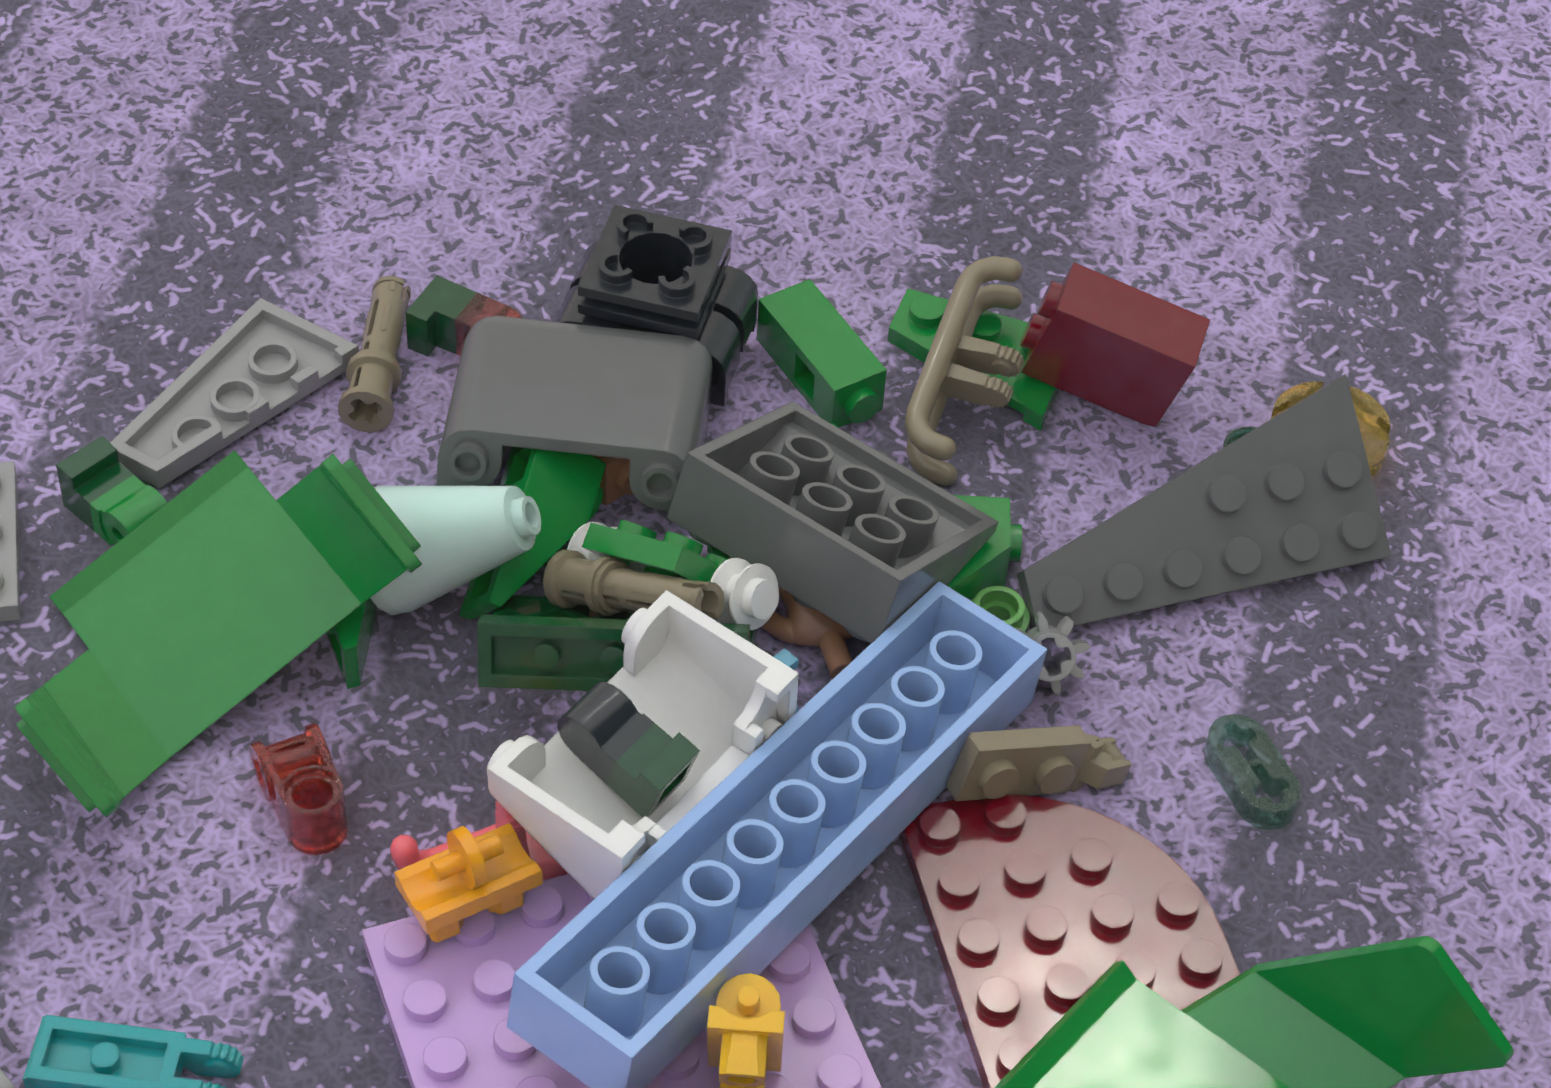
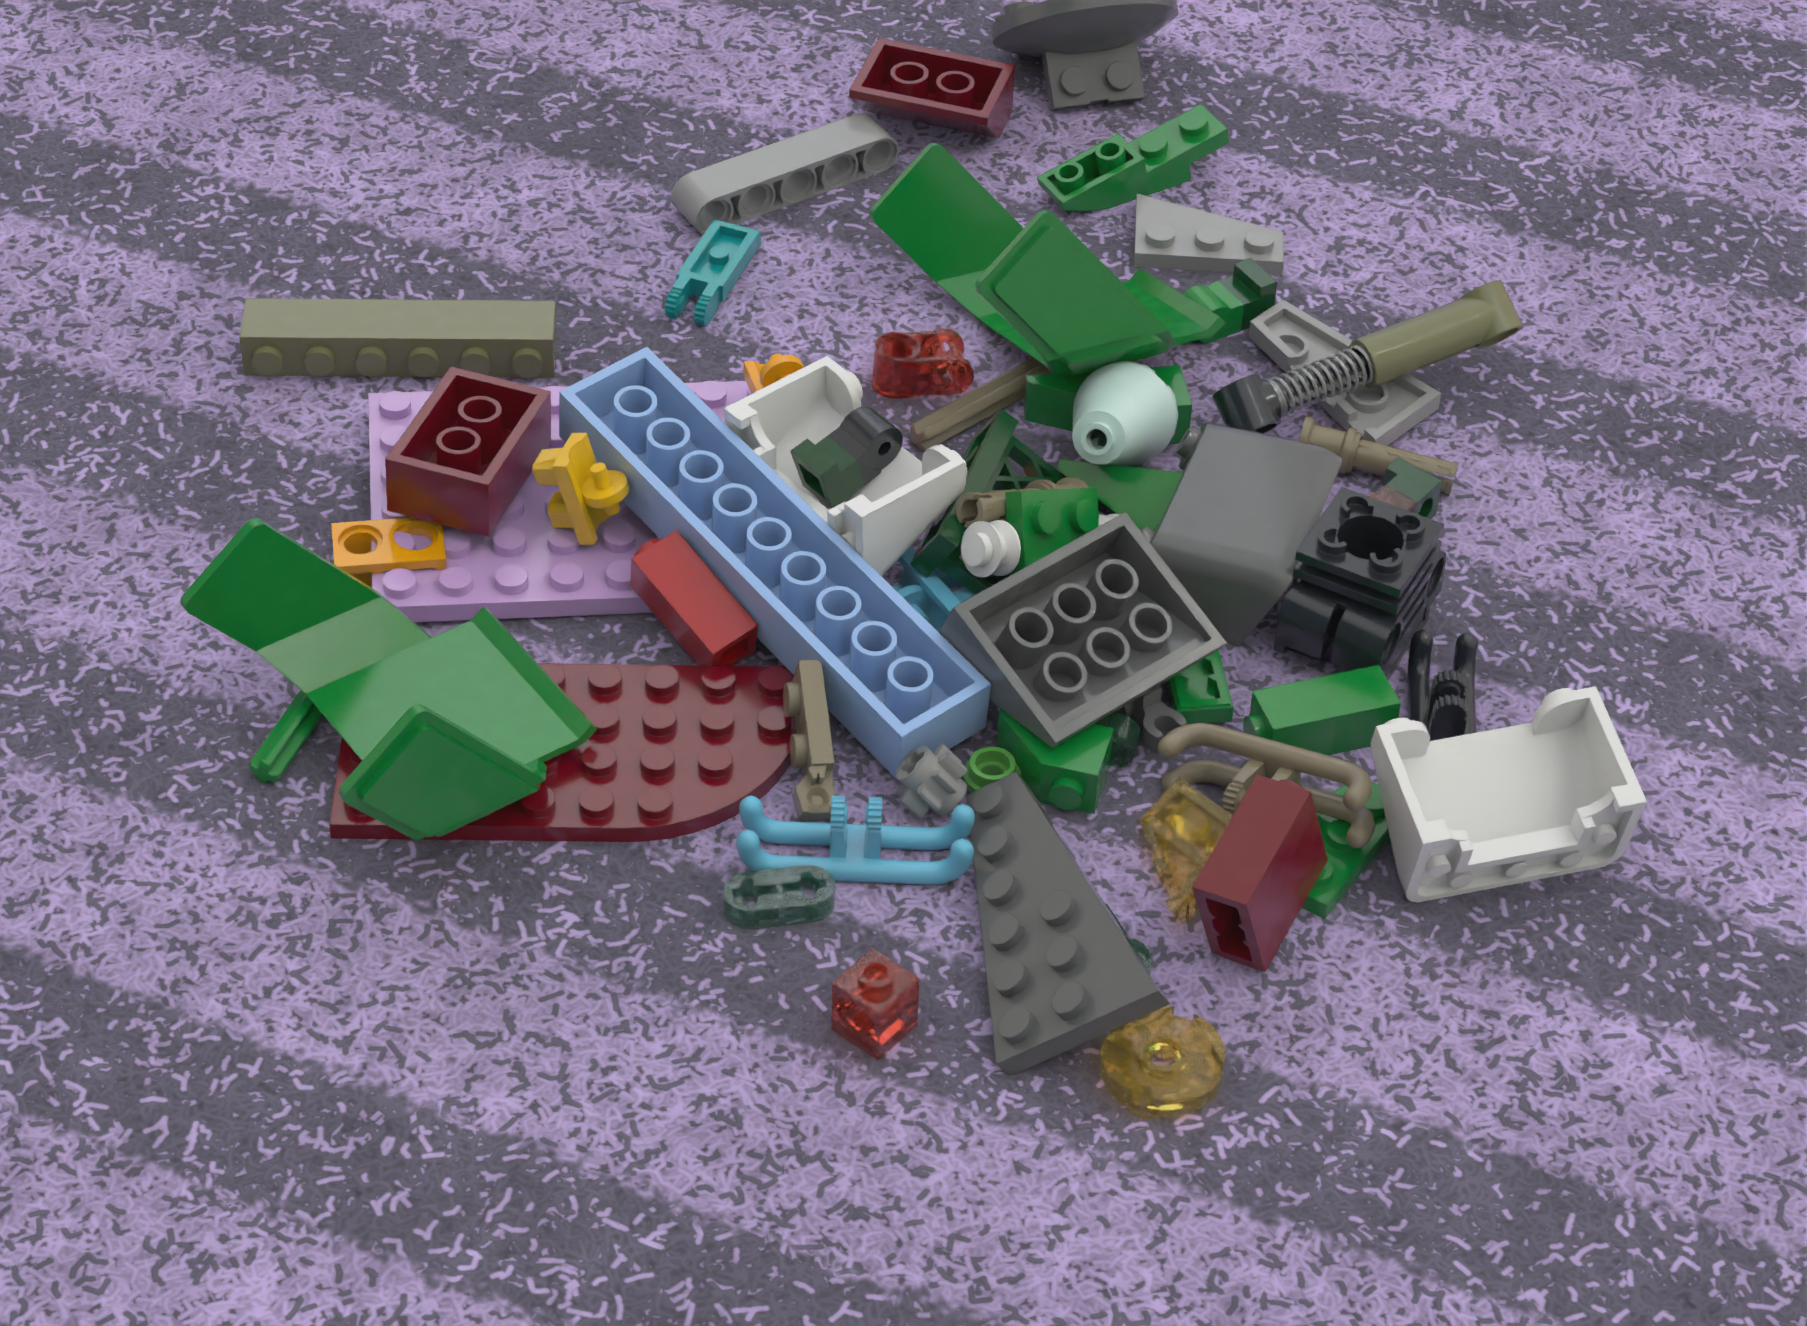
camera: 105 degrees right, 5 degrees down
none -> red brick [630,530,758,667]
none -> medium azure piece [736,795,975,885]
none -> clear red brick [831,948,920,1060]
none -> dark tan axle [909,358,1054,451]
none -> clear yellow wing [1140,777,1233,924]
none -> piece [1212,280,1524,434]
none -> white windscreen [1371,686,1647,903]
none -> black piece [1407,629,1478,741]

